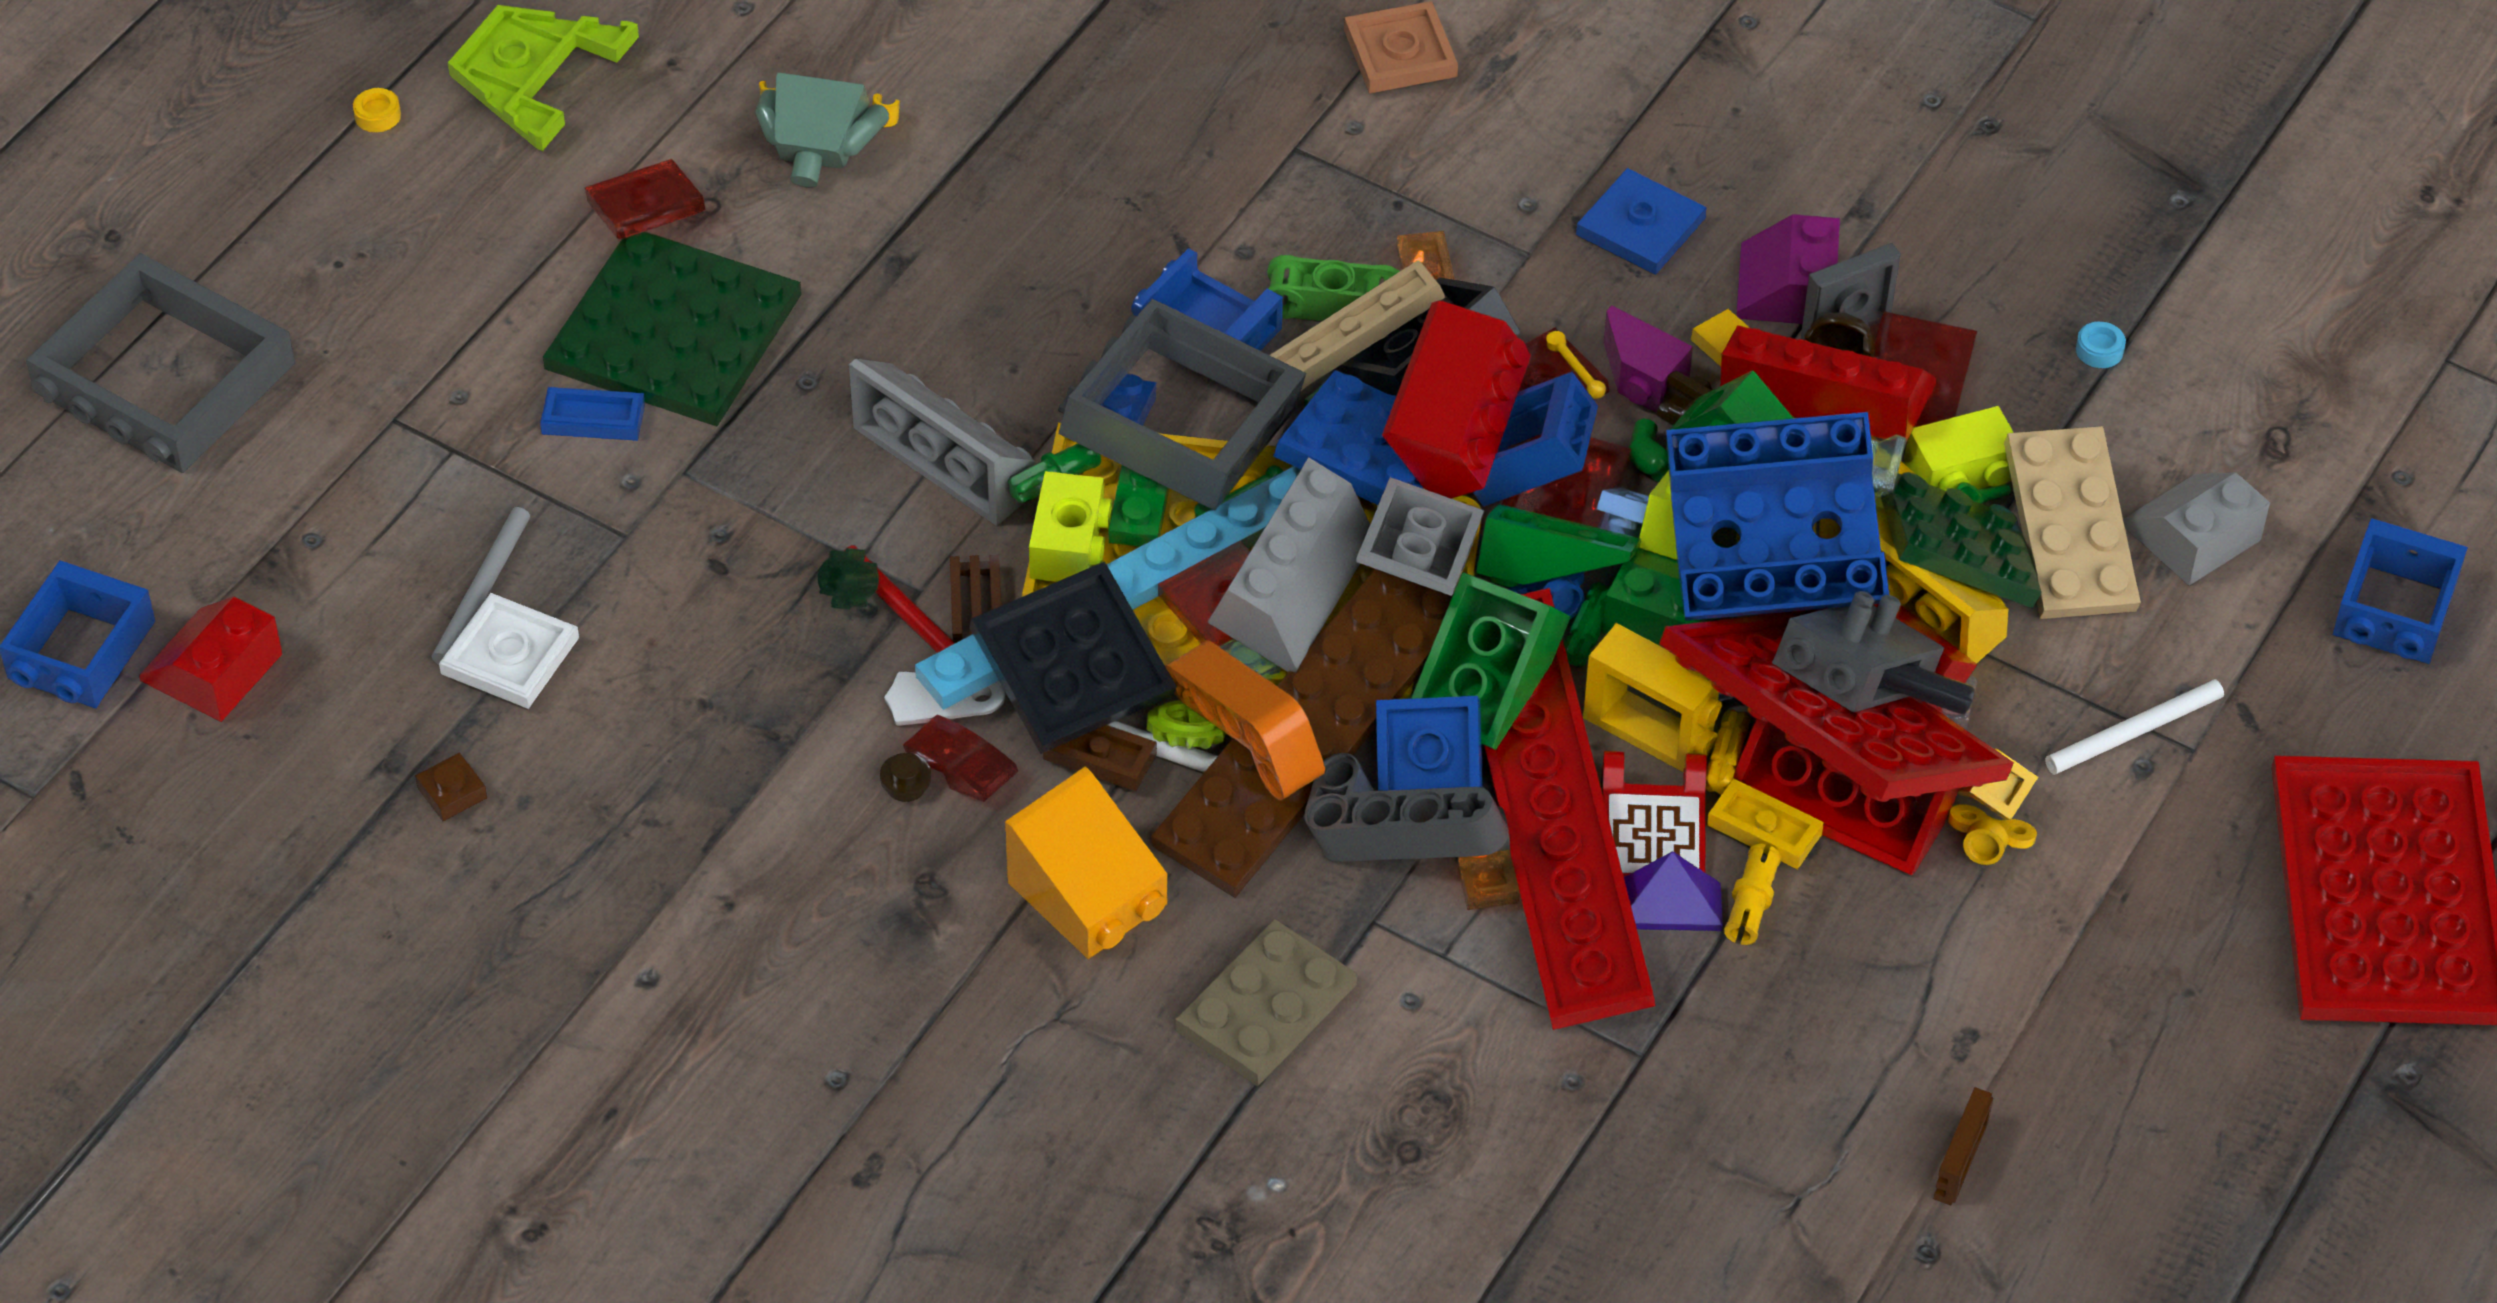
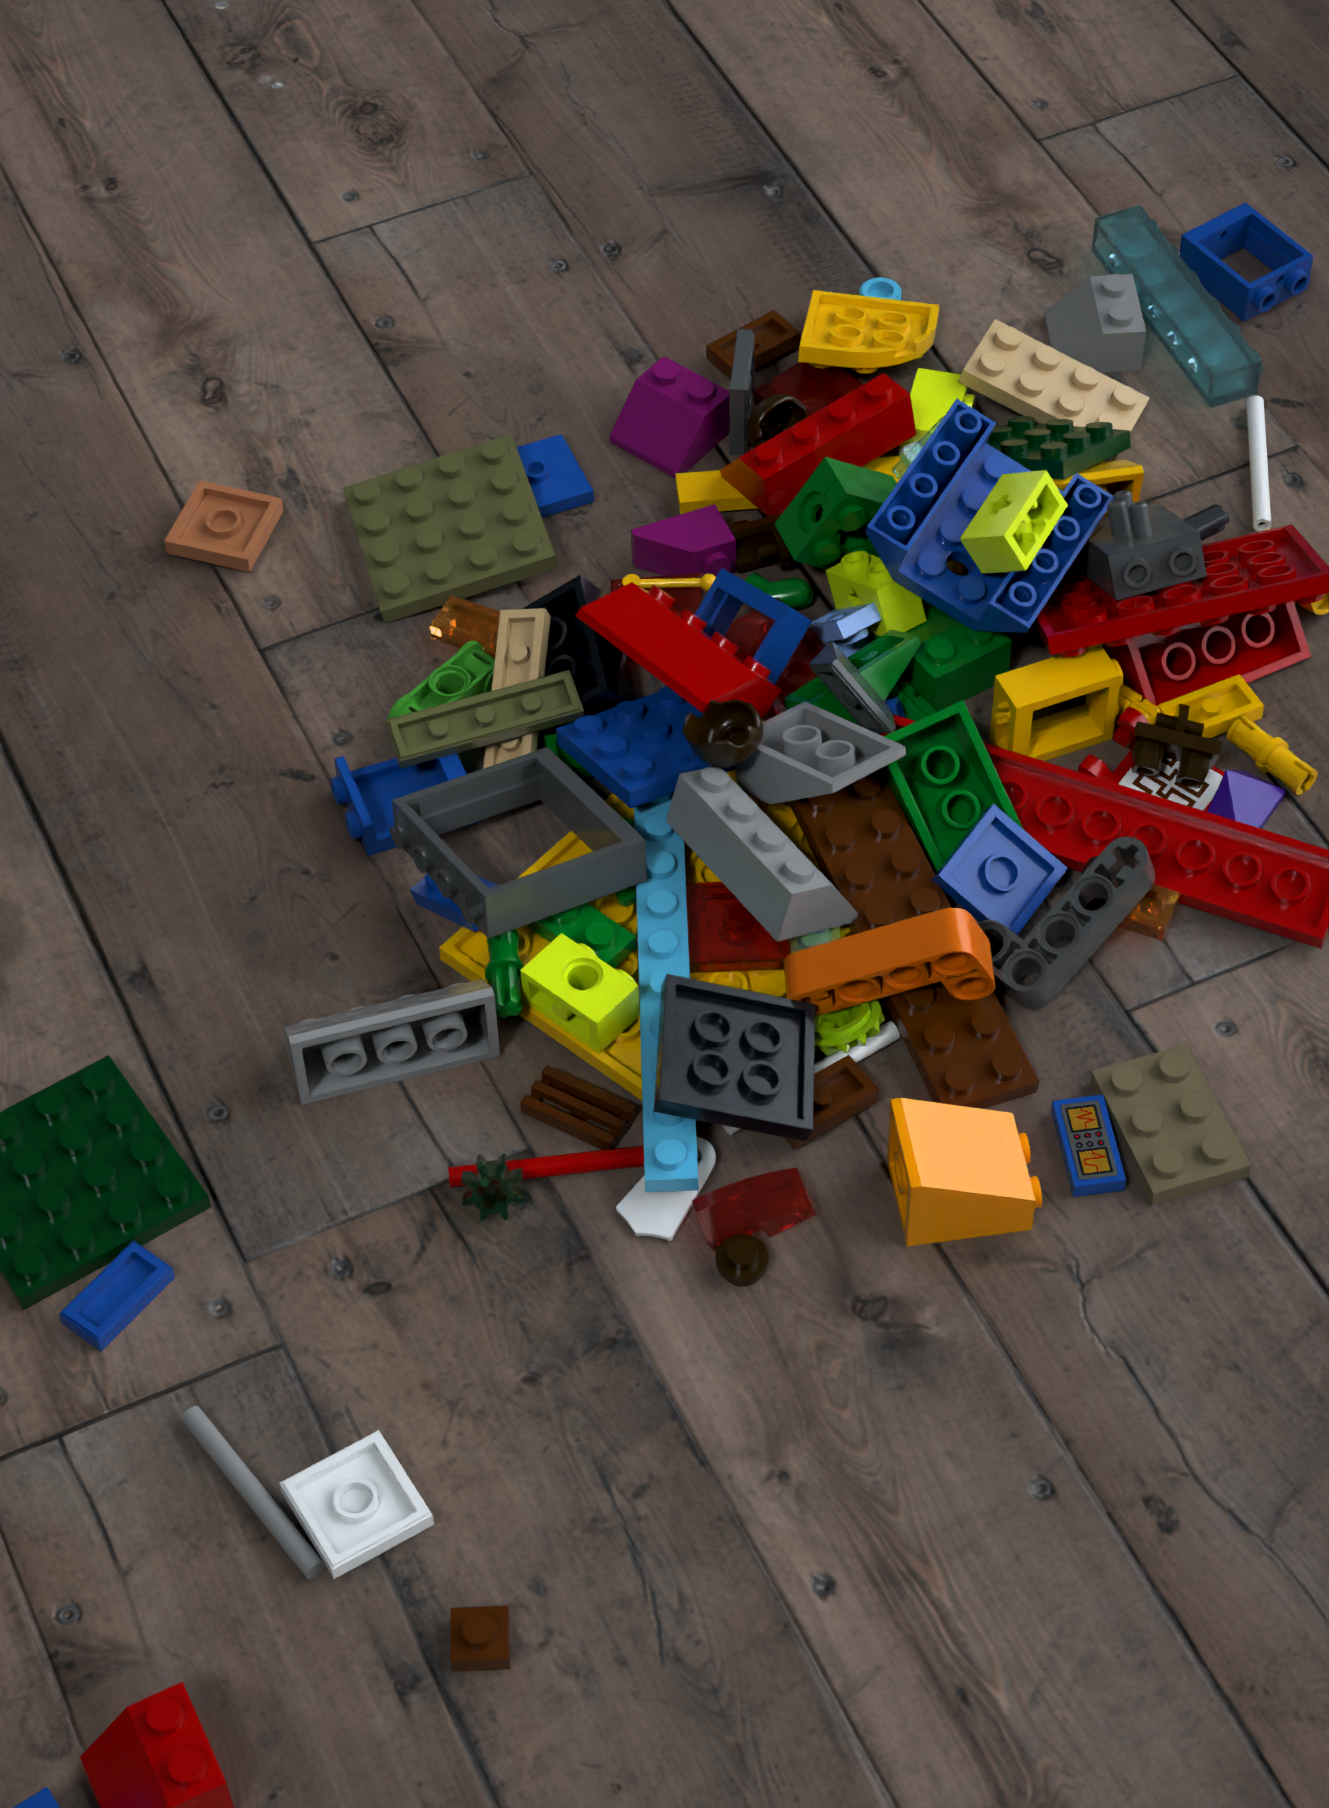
camera: 55 degrees left, 0 degrees up
none -> olive plate [343,433,559,624]
none -> olive tile [385,670,584,769]
none -> dark brown hair [682,699,764,768]
none -> reddish brown plate [706,310,800,380]
none -> yellow plate [798,290,940,374]
none -> dark grey slope [809,642,896,733]
none -> neon yellow brick [960,470,1068,574]
none -> tile [1051,1094,1126,1197]
none -> clear light blue brick [1092,205,1263,408]
none -> dark brown hips [1127,703,1223,788]

